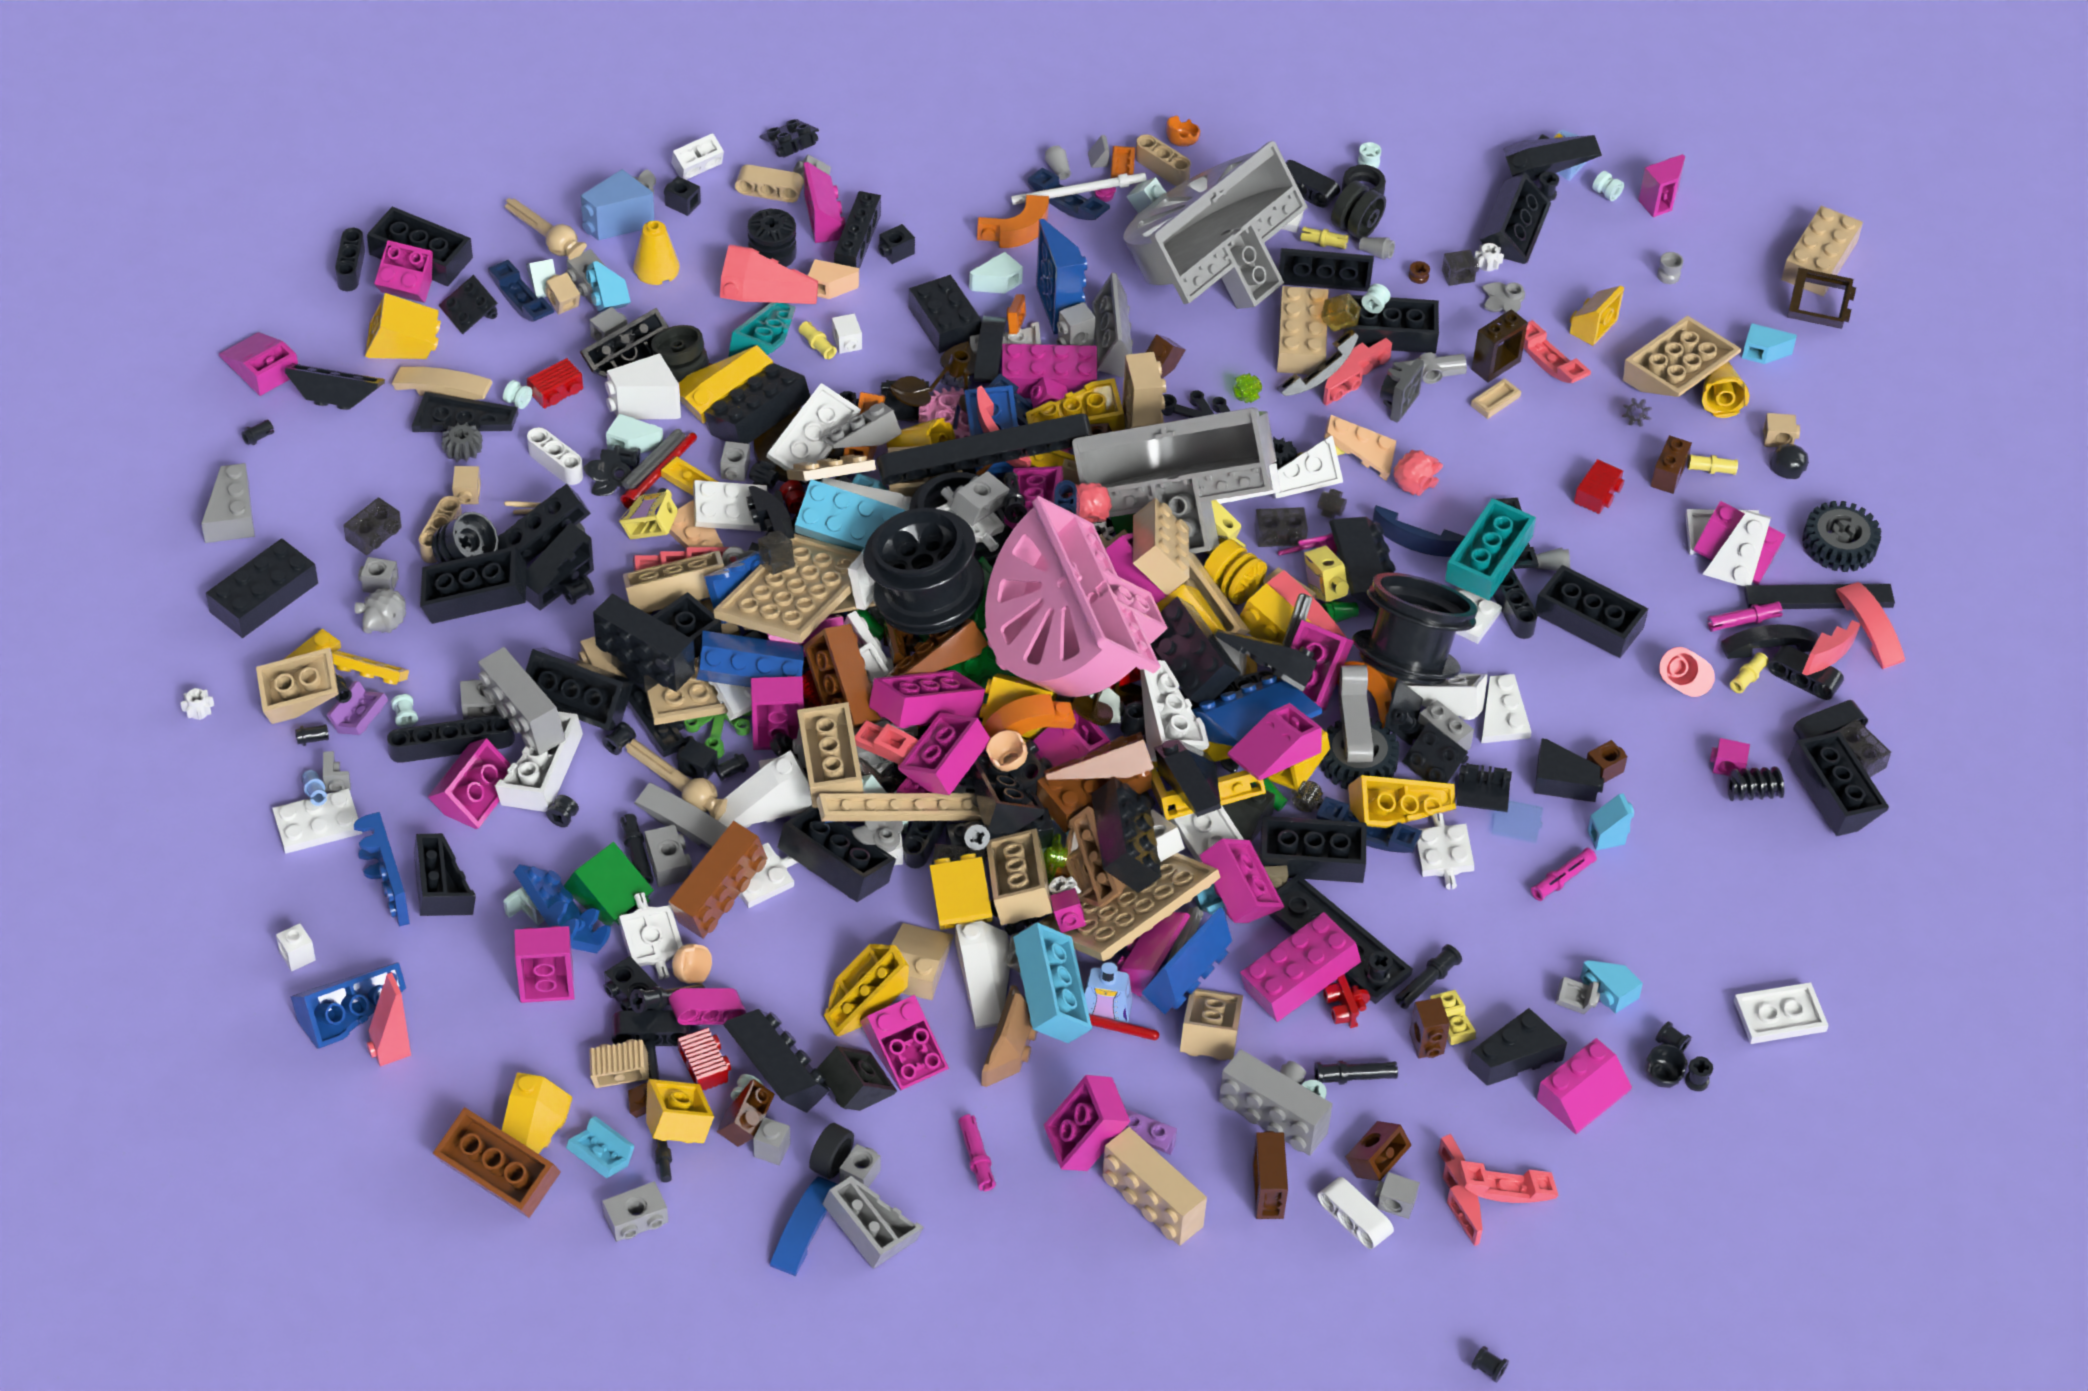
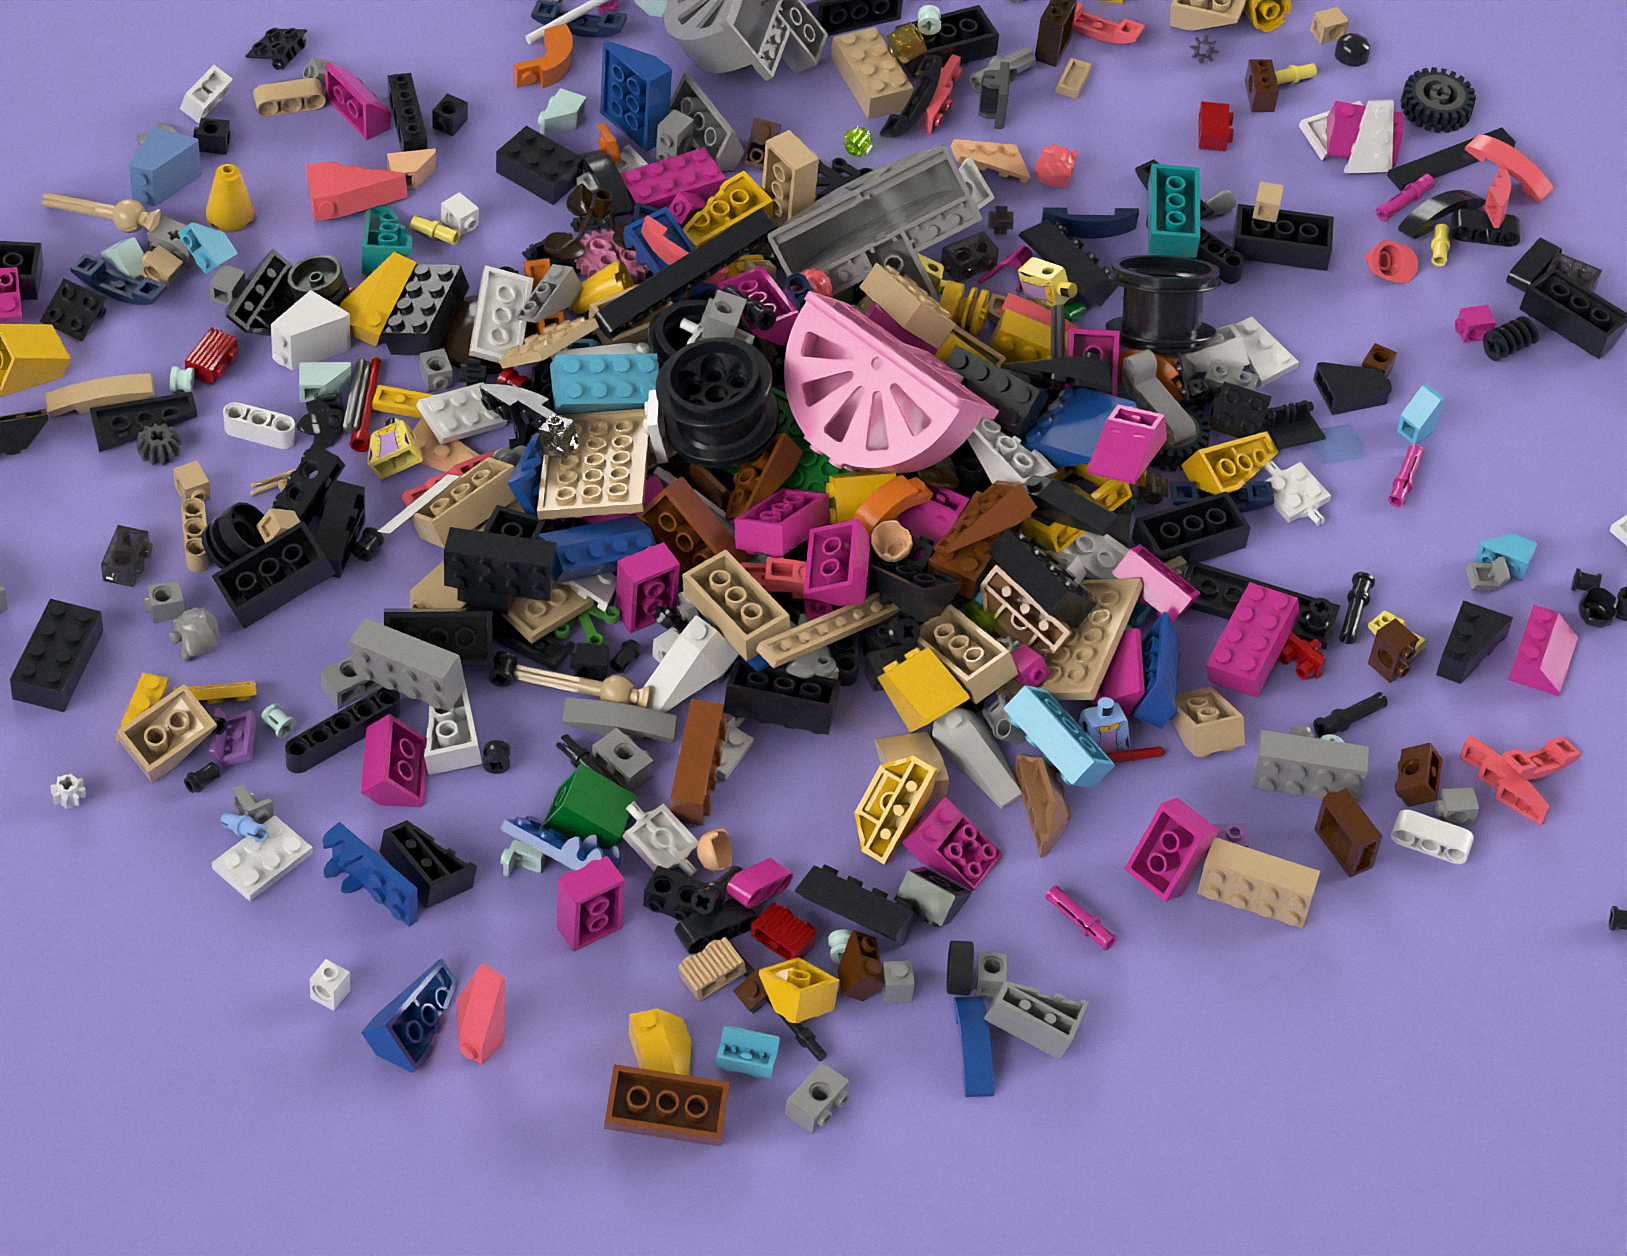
camera: 30 degrees left, 0 degrees up
black wheel [747,208,797,267] -> none
none -> tan brick [256,508,300,543]
none -> white sticker [377,474,460,534]
none -> tan brick [1252,181,1284,223]

